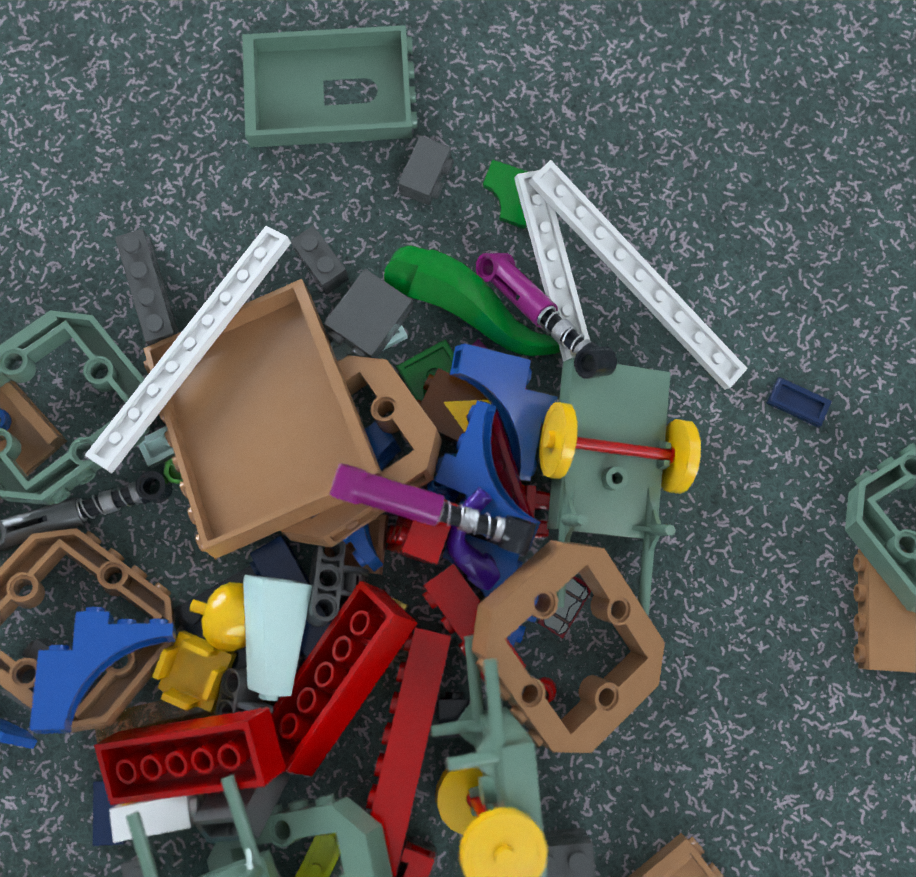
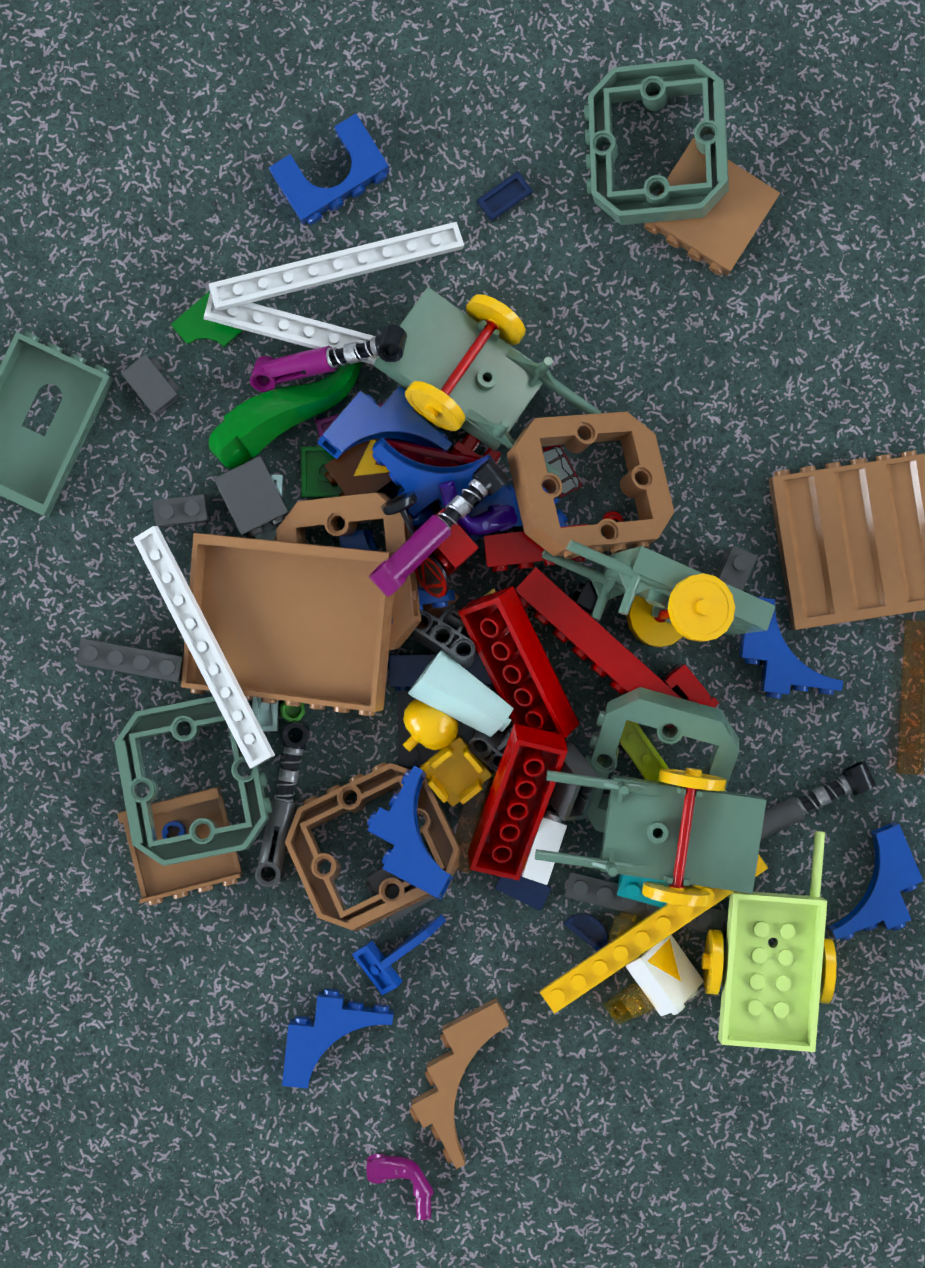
camera: 55 degrees left, 10 degrees up
none -> blue arch [269,114,390,225]
none -> black piece [381,491,449,598]

